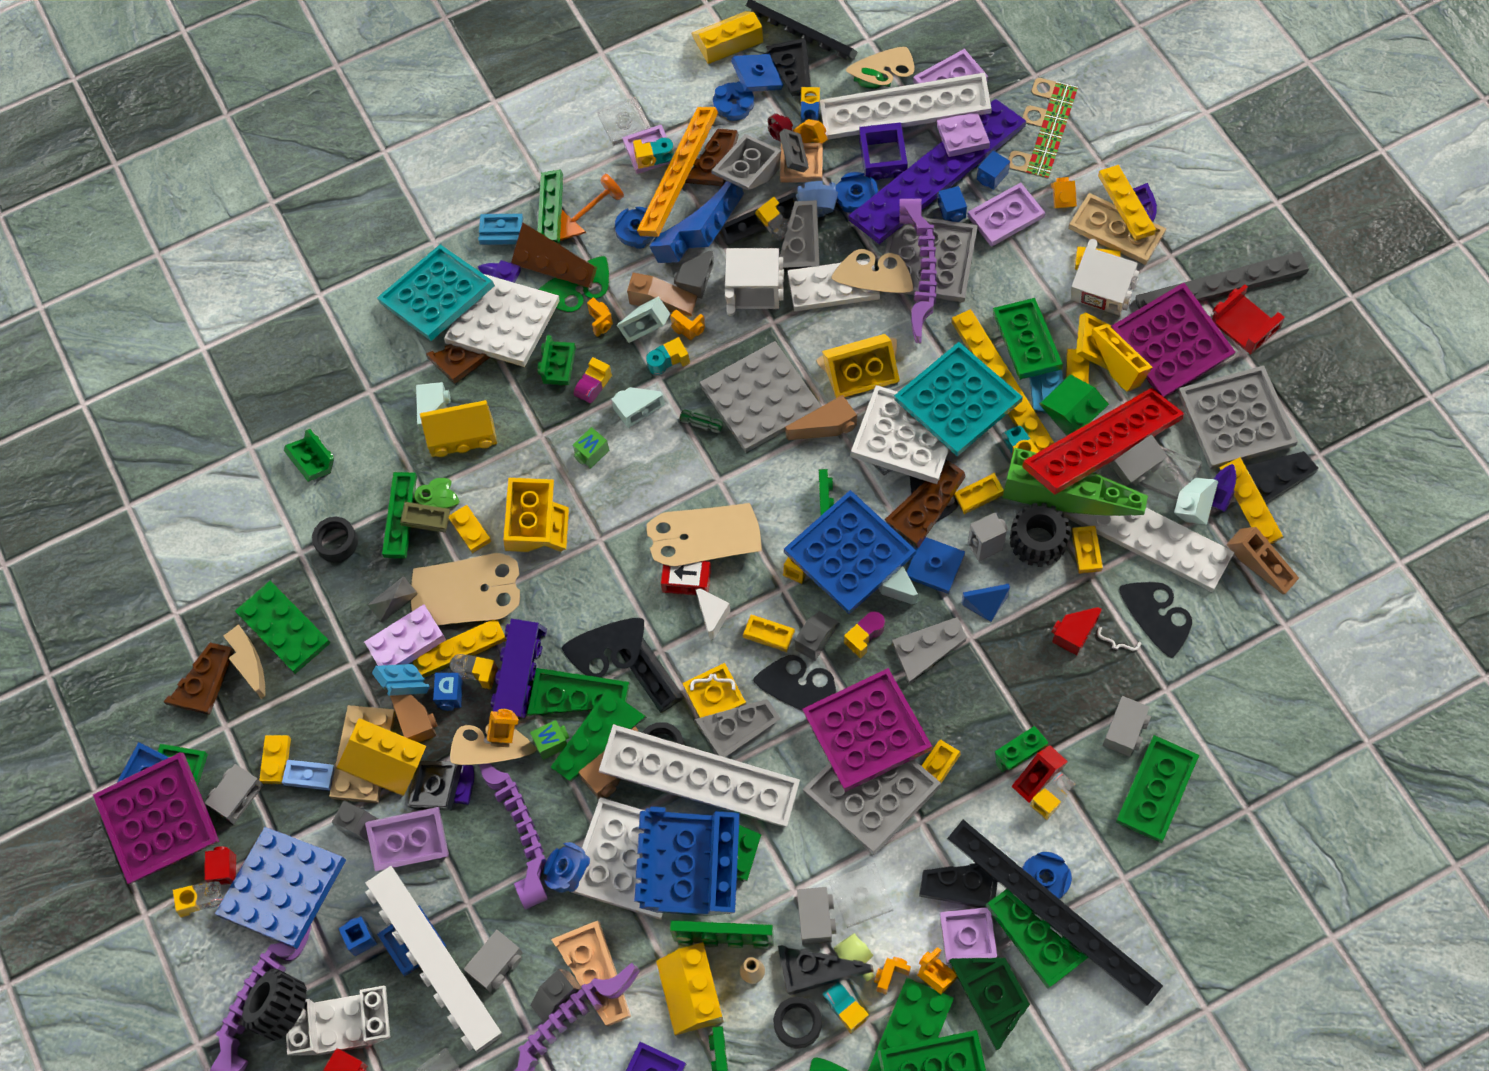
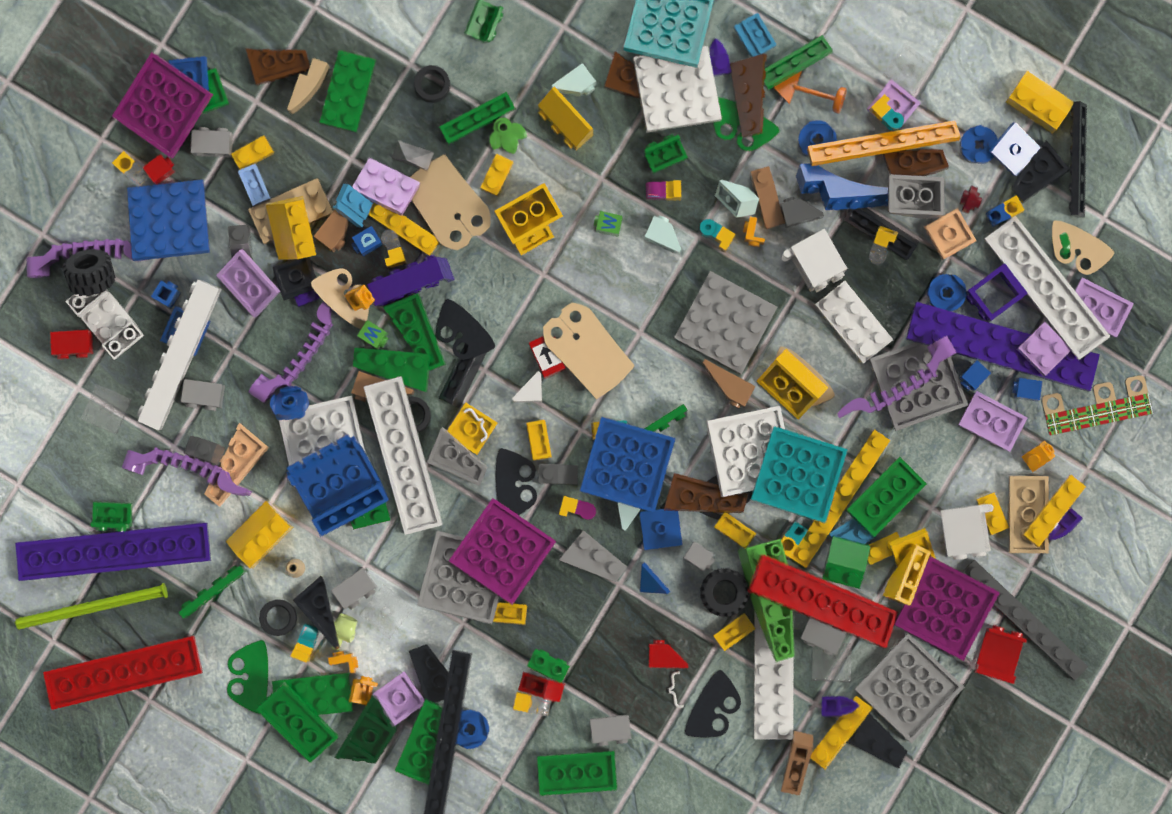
camera: 60 degrees right, 20 degrees up
olive plate [400,502,450,533] -> none
light orange bracket [587,297,613,337] -> none
green plate [670,921,774,949] -> none
dark green axle [680,409,723,433] -> none
dark grey plate [779,129,809,173] -> none
light grey wing [780,200,819,268] -> none
light orange bracket [792,119,828,144] -> none
medium blue cone [796,181,838,217] -> none
tan piece [831,249,913,293] -> none
light aqua slope [1174,478,1218,525] -> none

